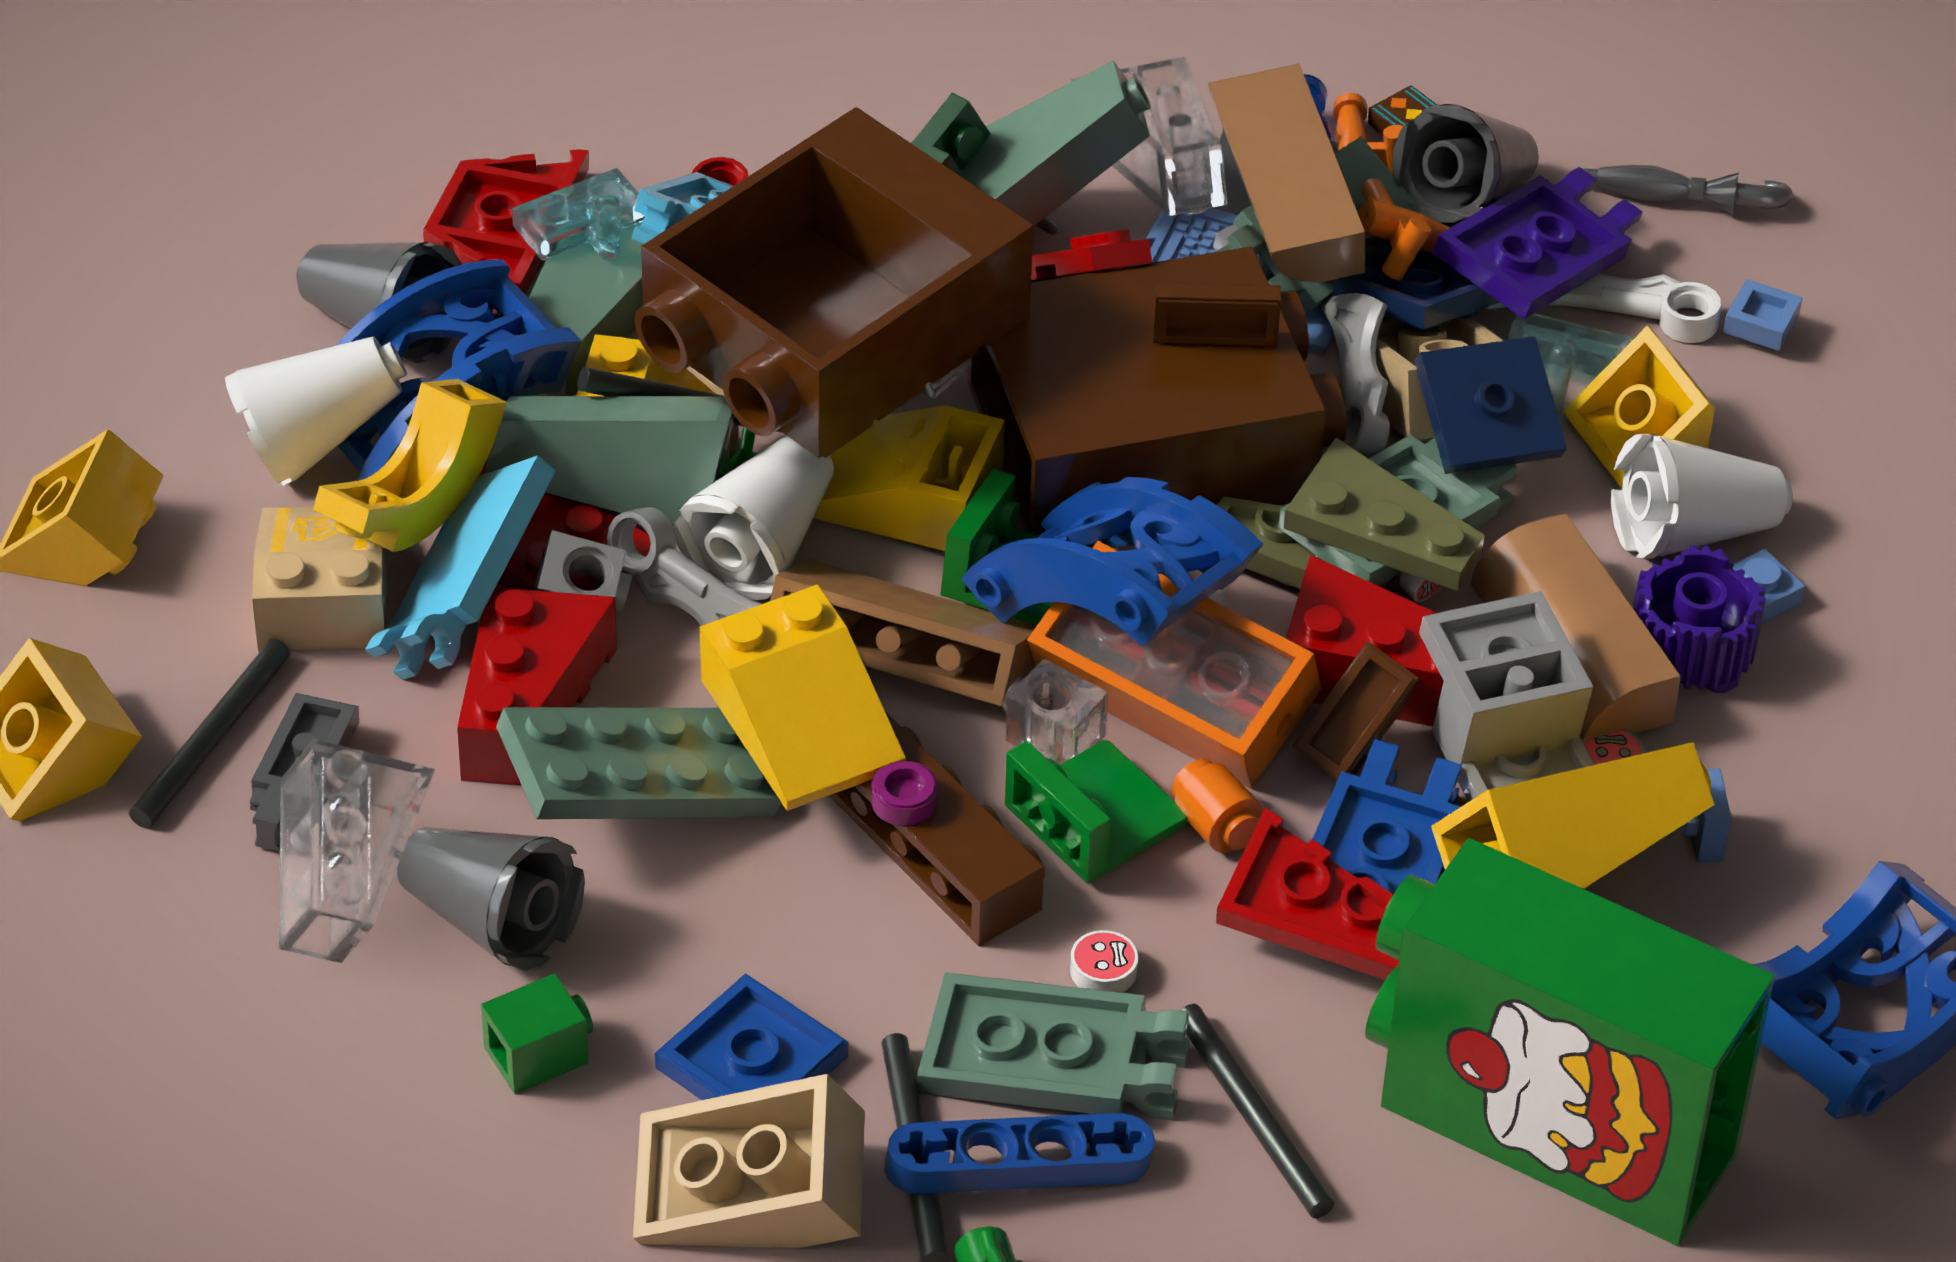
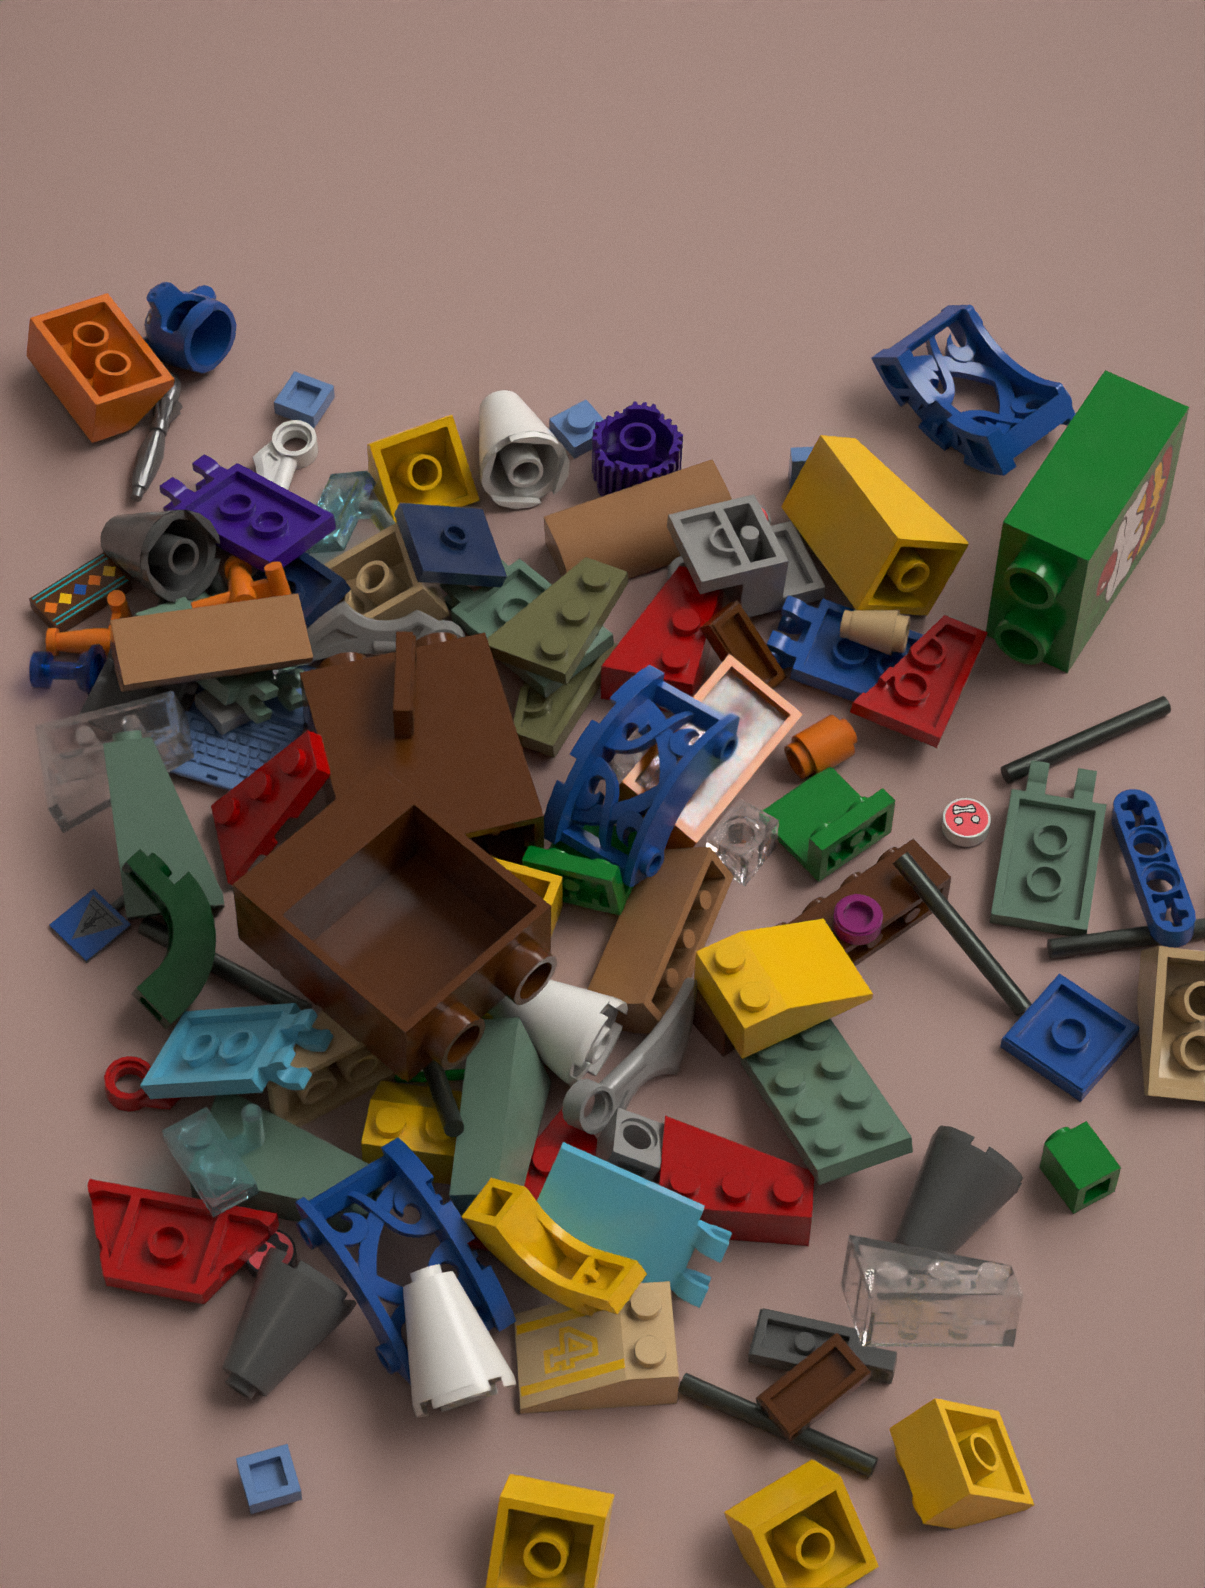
camera: 90 degrees left, 10 degrees up
none -> orange slope [26,293,174,443]
none -> blue piece [143,282,237,373]
none -> medium blue plate [236,1444,302,1514]
none -> reddish brown tile [756,1333,871,1442]
none -> tan cone [840,610,911,656]
none -> yellow slope [889,1398,1034,1529]
none -> pearl dark grey bar [893,852,1032,1016]

